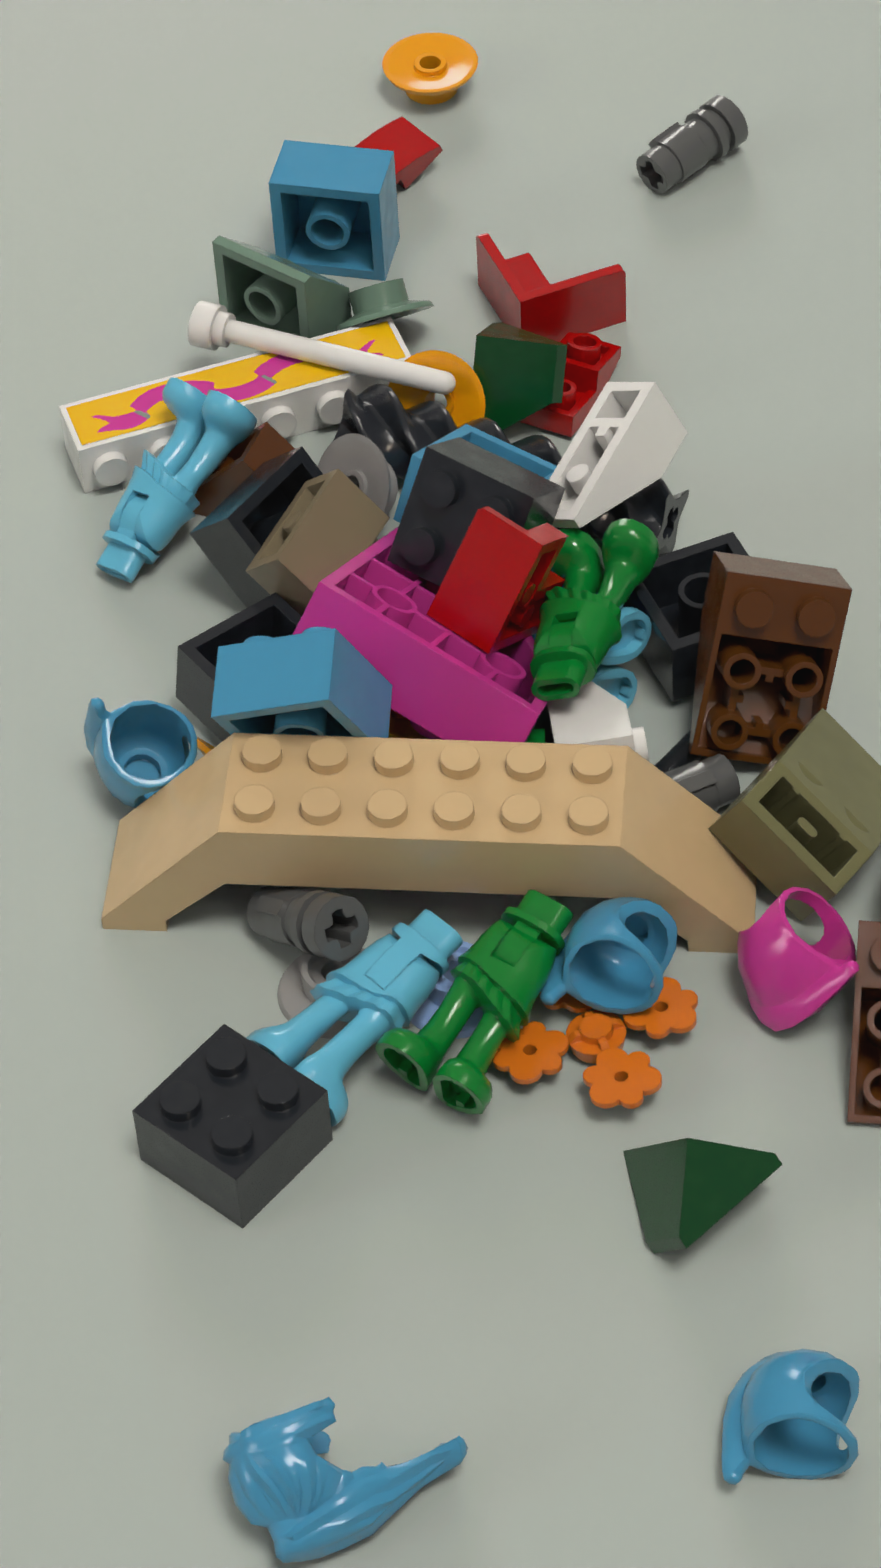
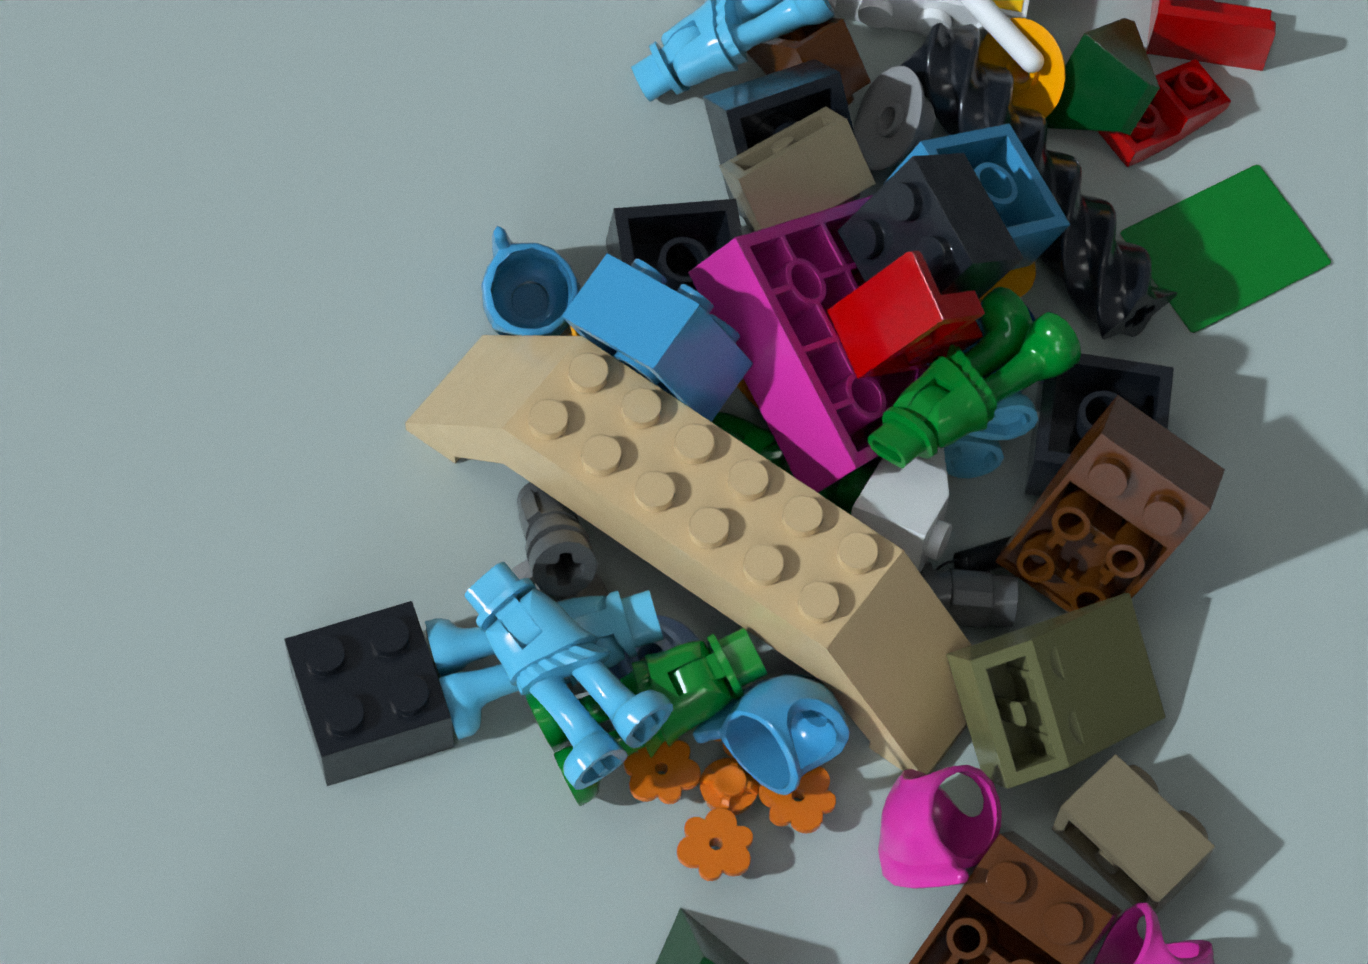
camera: 25 degrees right, 15 degrees up
white slope [549,382,688,528] -> none
none -> medium azure piece [464,562,673,790]
none -> green sticker [1120,164,1331,333]

